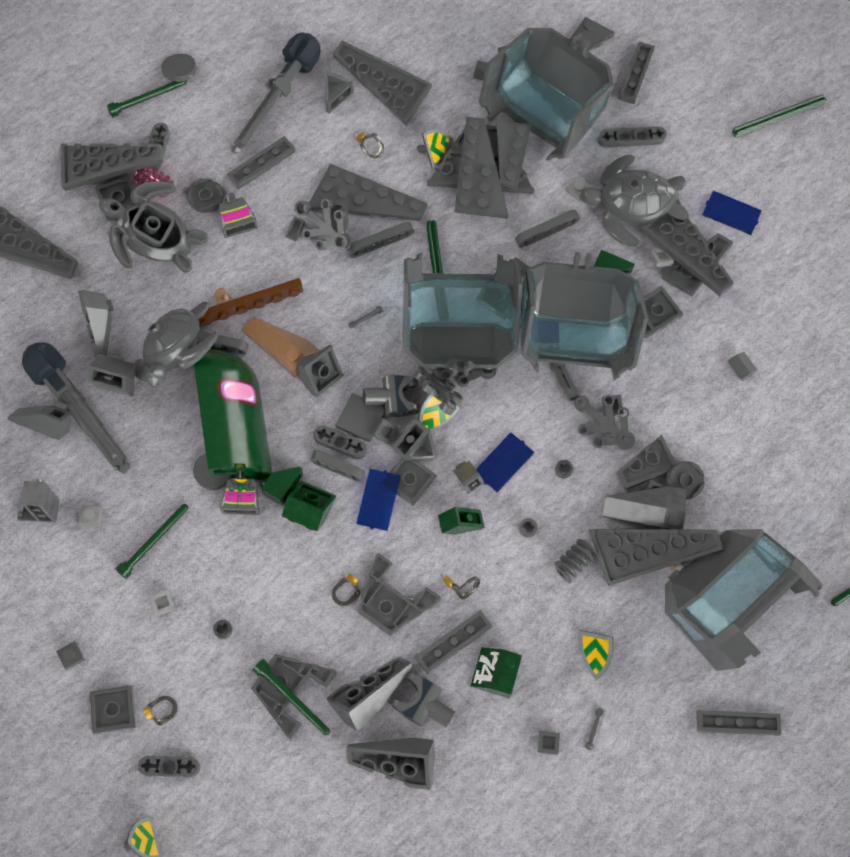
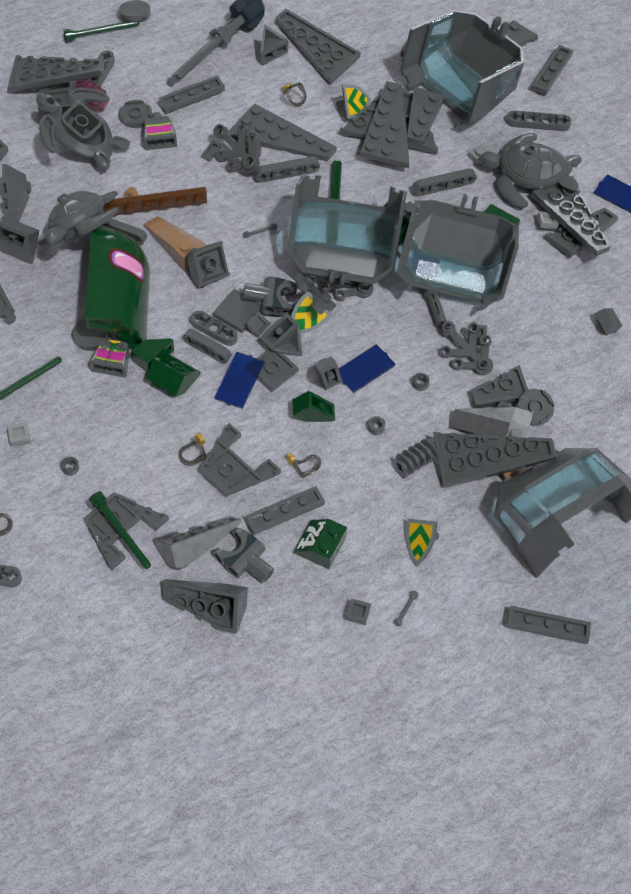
camera: 10 degrees right, 10 degrees down
dark grey plate [623,286,683,338] -> none

